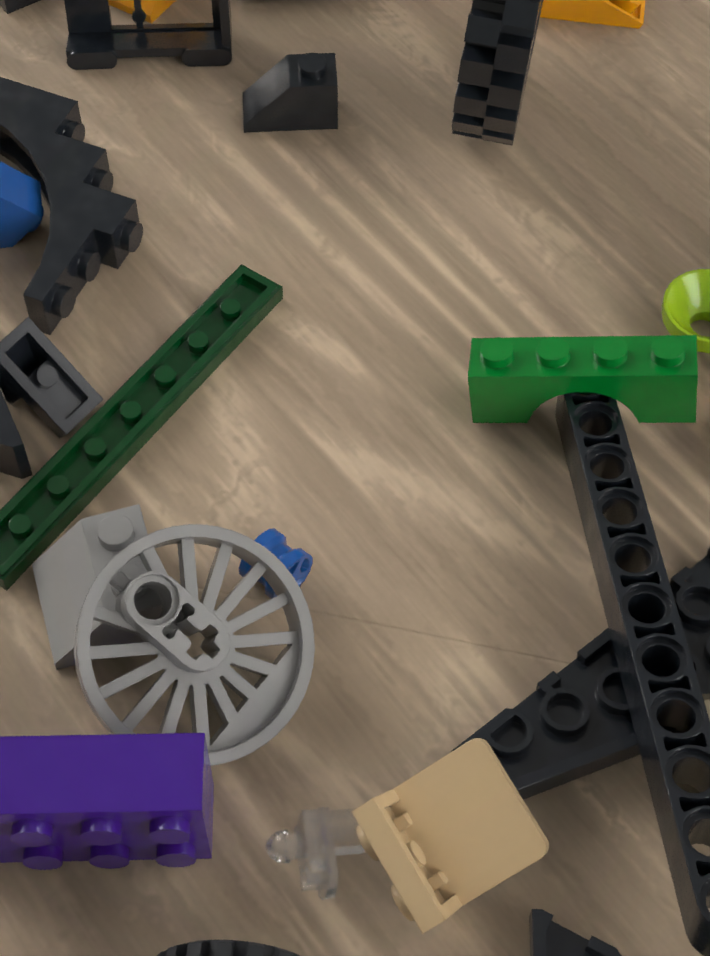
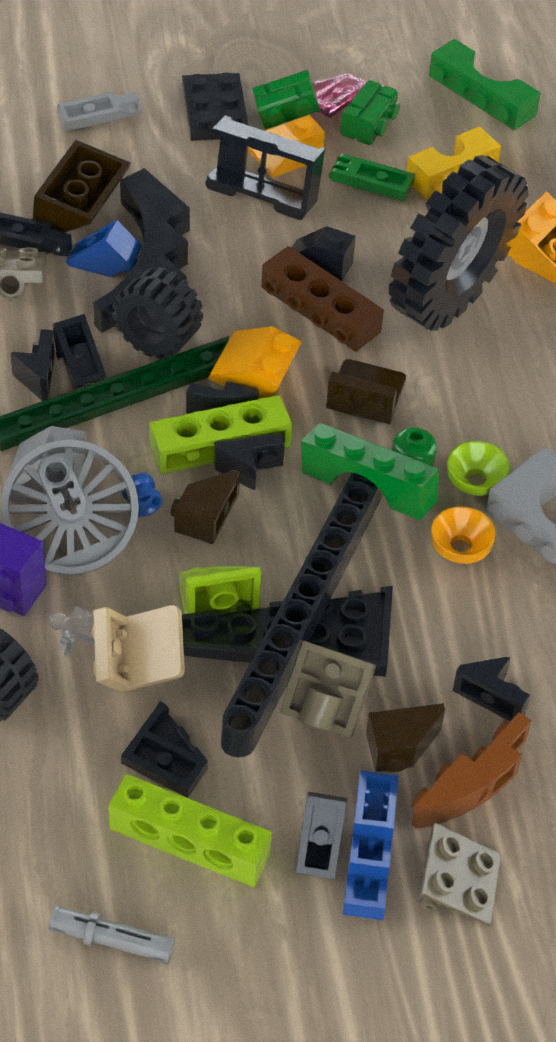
camera: 25 degrees right, 5 degrees down
none -> black tyre [112,267,203,359]
none -> lime brick [149,395,292,474]
none -> dark brown slope [170,470,240,544]
none -> lime slope [179,566,261,615]
none -> black slope [186,381,259,414]
none -> light orange slope [208,326,302,399]
none -> black slope [214,433,285,490]
none -> reddish brown brick [261,246,384,352]
none -> dark brown bracket [326,359,406,424]
none -> green head [392,427,437,466]

